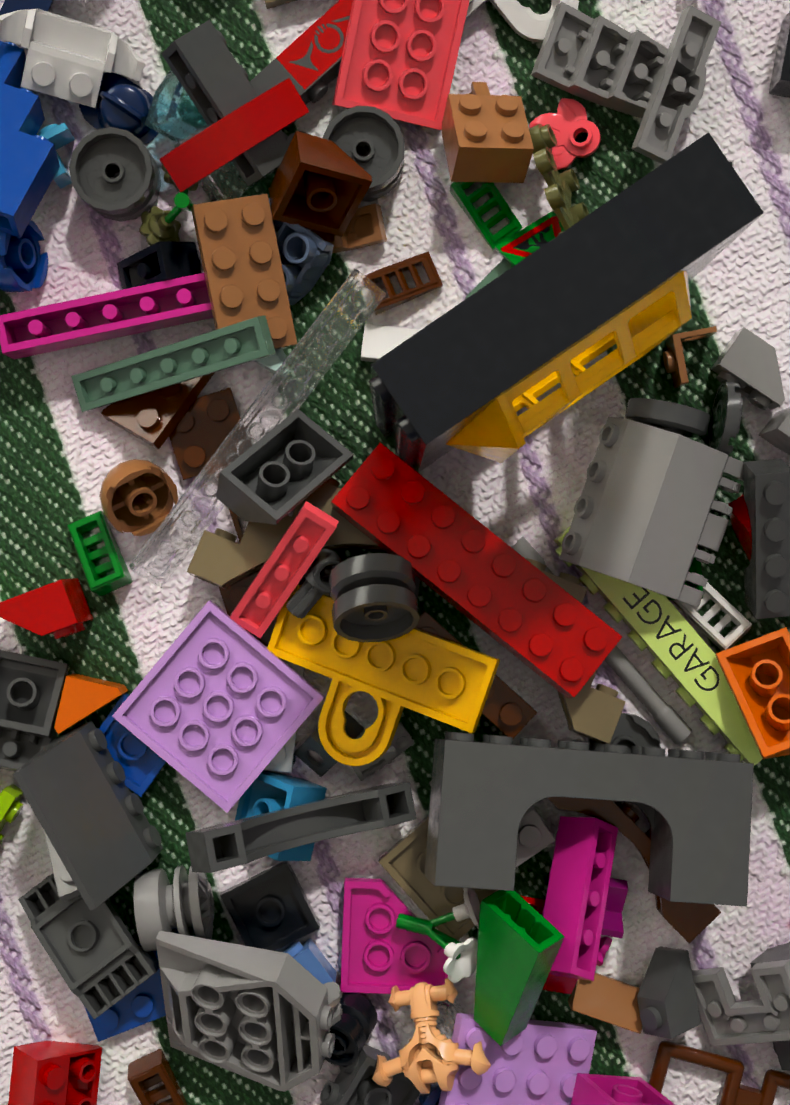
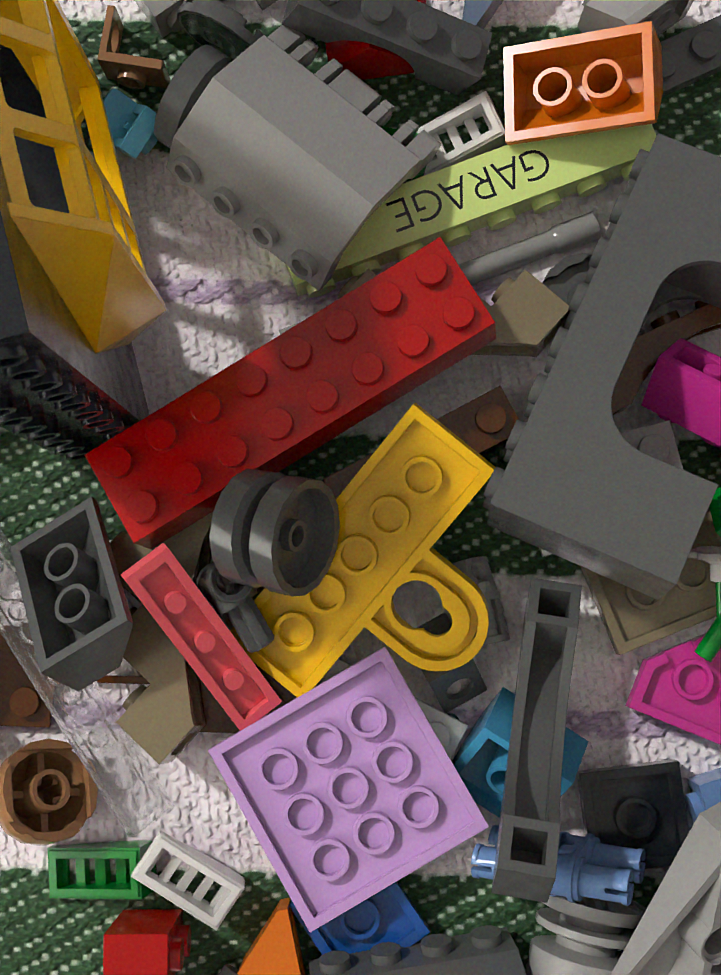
camera: 70 degrees left, 5 degrees down
none -> medium azure bracket [103,88,158,159]
none -> white slope [131,830,245,931]
none -> medium blue pin [471,825,646,906]

